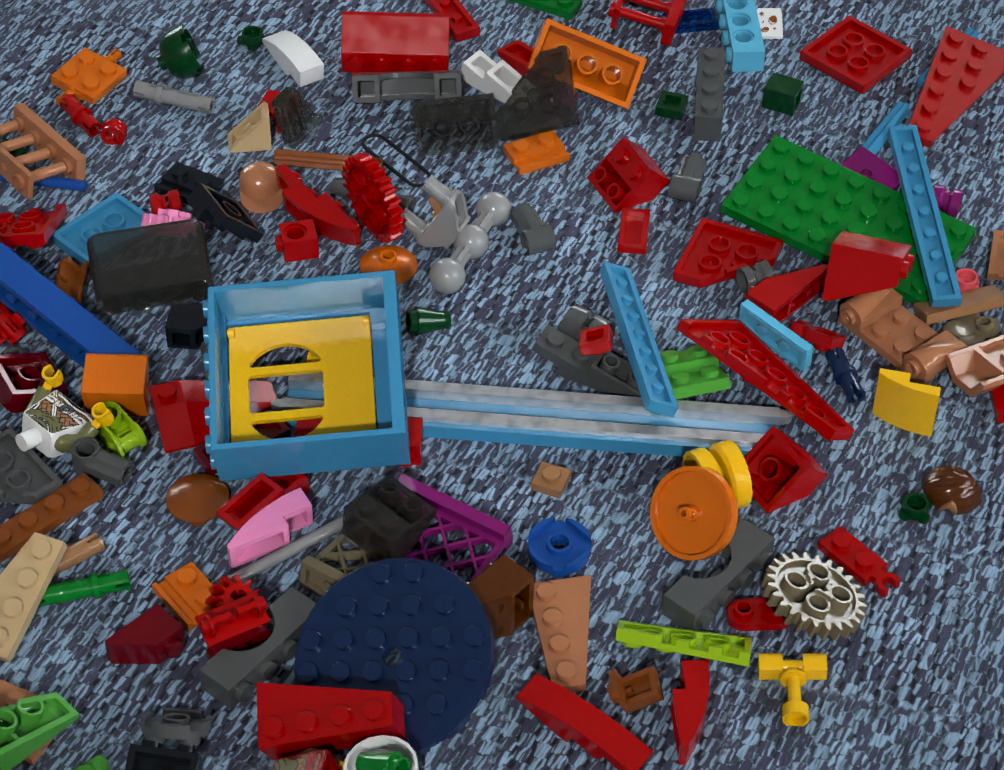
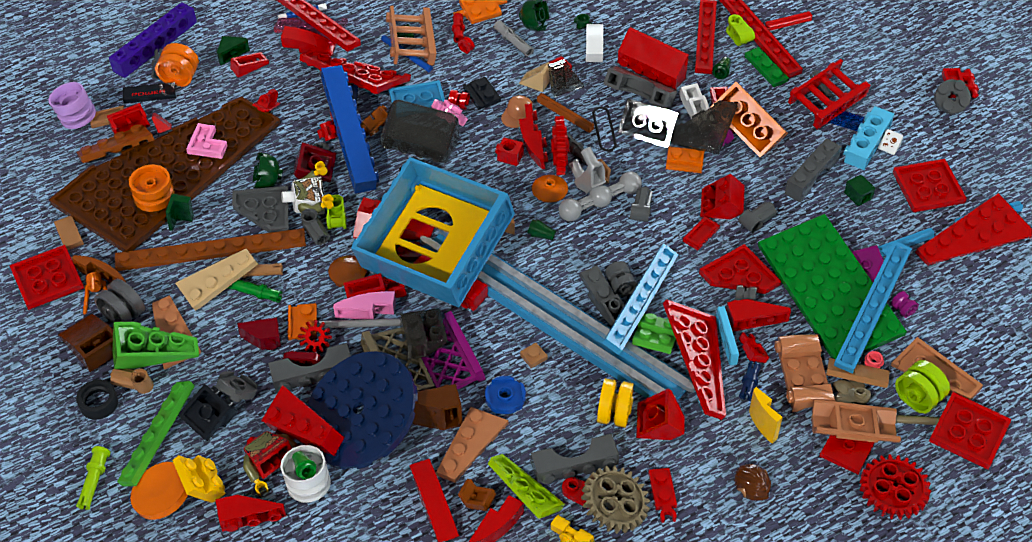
camera: 35 degrees right, 5 degrees up
orange slope [81,353,149,416] -> none
black plate [186,183,264,243] -> none
red hinge [195,591,270,648] -> none
red plate [579,324,613,357] -> none
orange piece [650,466,738,560] -> none
dark green plate [655,90,689,120] -> none
red slope [821,231,915,301] -> none
dark green plate [898,493,932,524] -> none
none -> dark green cone [713,57,731,79]

